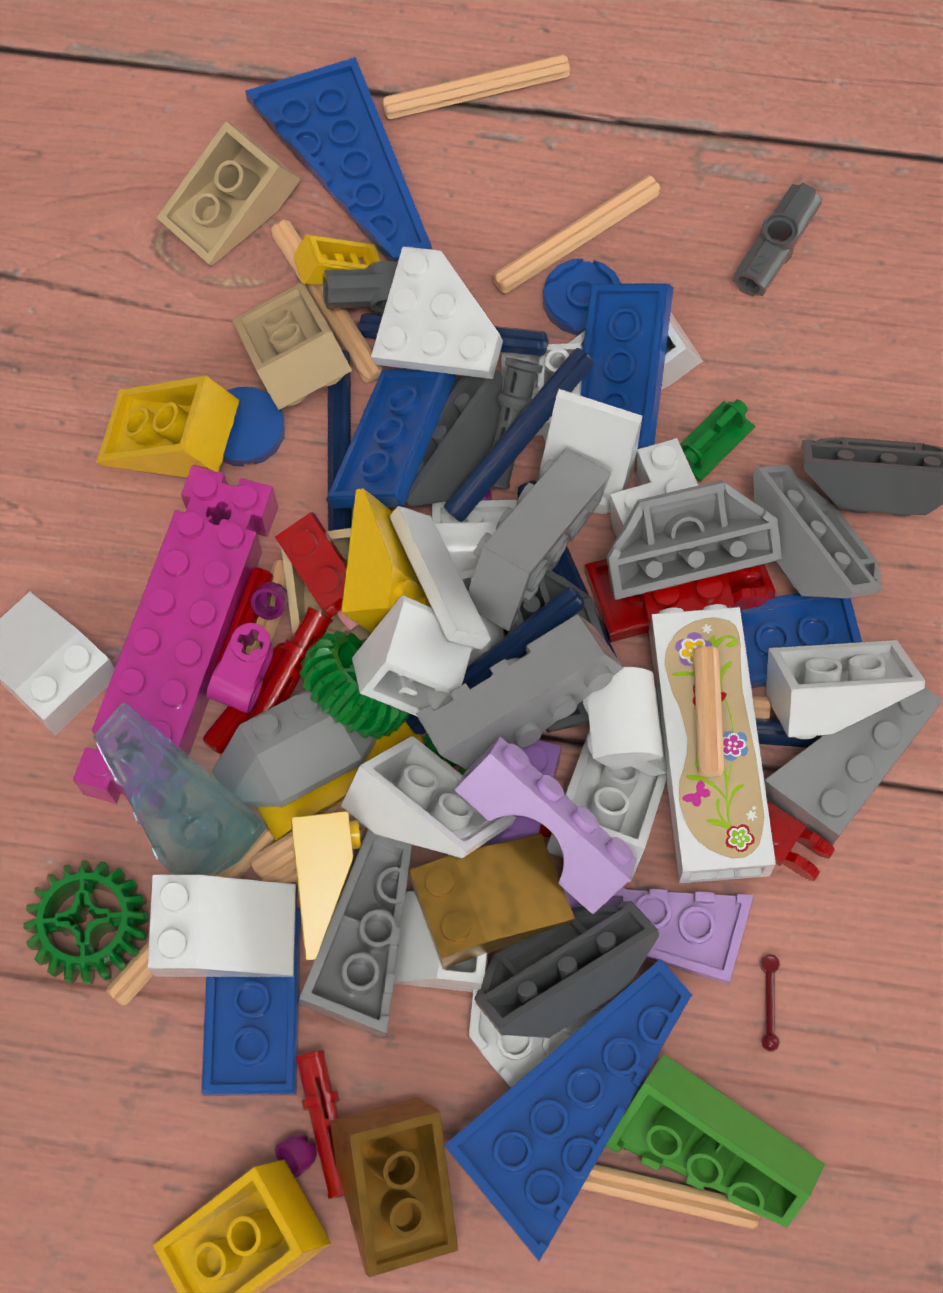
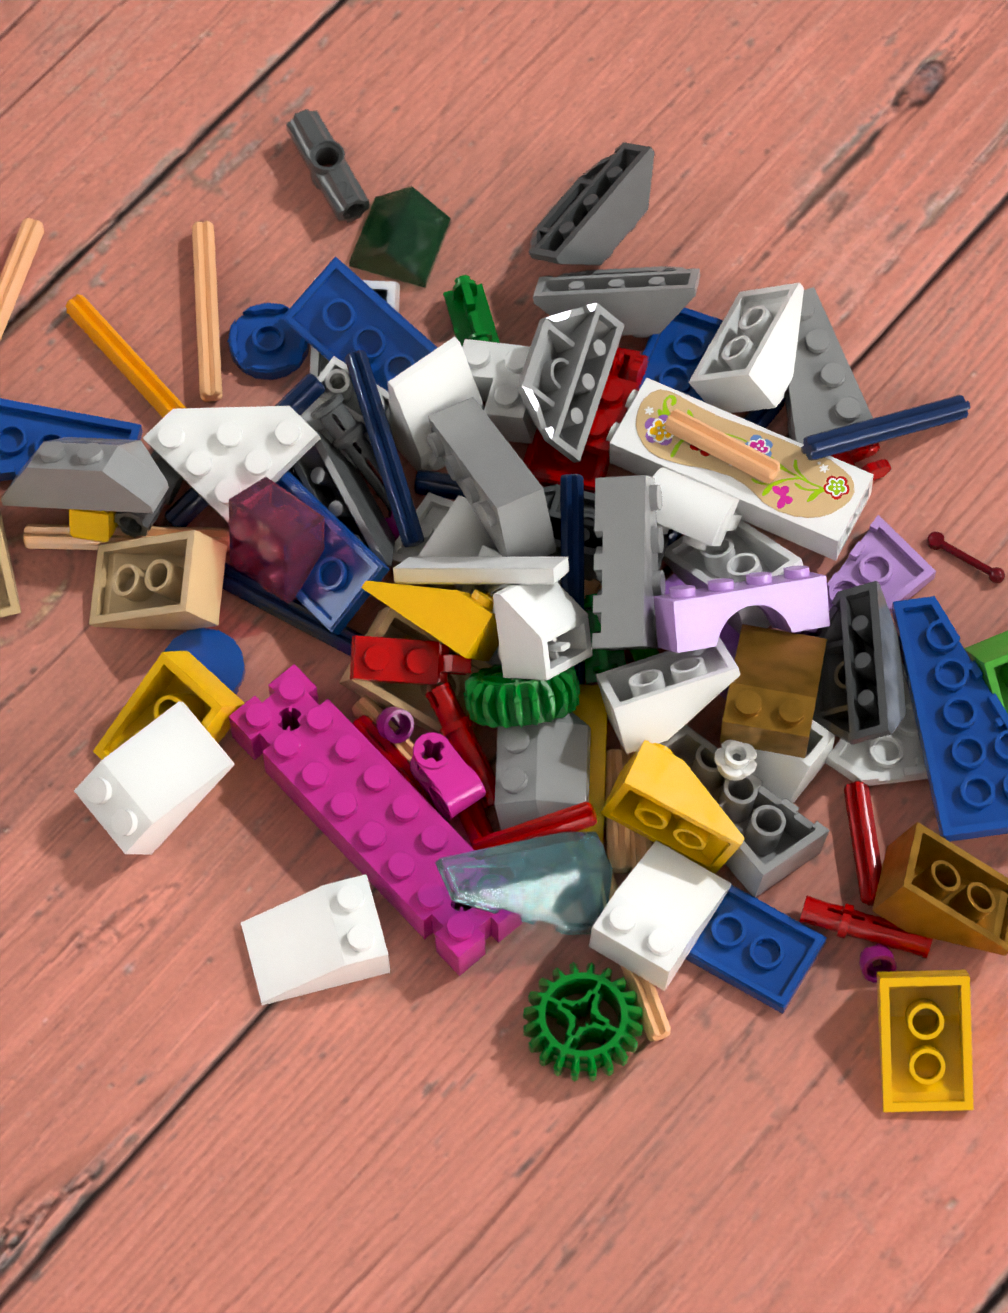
camera: 60 degrees left, 5 degrees down
none -> light grey wedge [1,437,169,514]
none -> light orange axle [65,294,186,418]
none -> white slope [74,702,235,855]
none -> clear pink slope [228,477,324,604]
none -> clear green slope [349,186,451,288]
none -> red axle [471,801,597,862]
none -> white plate [714,740,757,781]
none -> dark blue axle [801,395,971,461]
none -> red axle [844,781,882,906]

